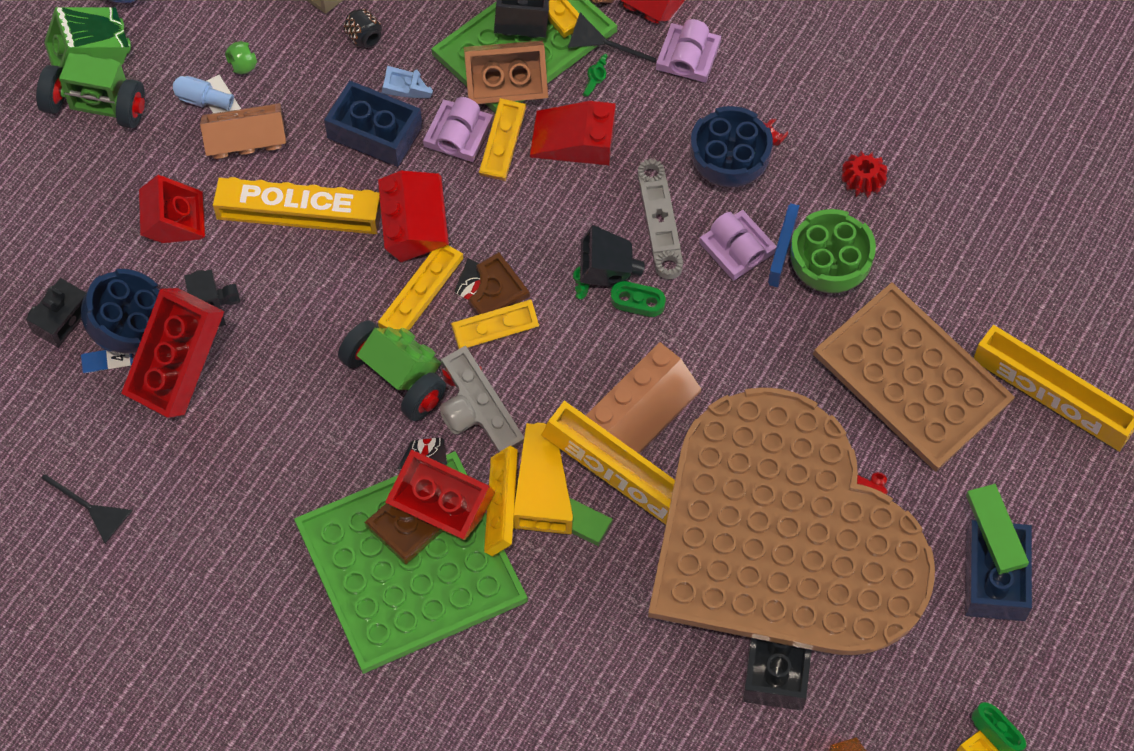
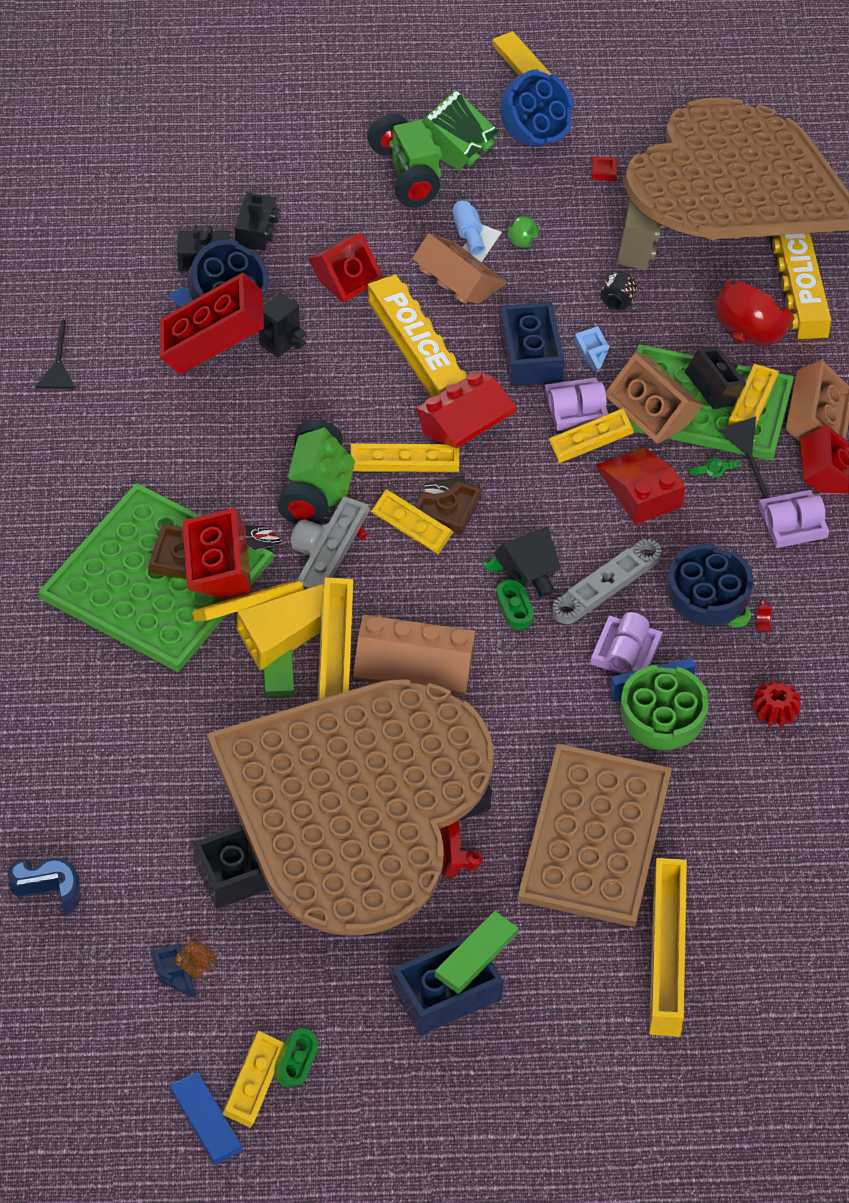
camera: 55 degrees right, 10 degrees down
none -> black brick [235,193,280,251]

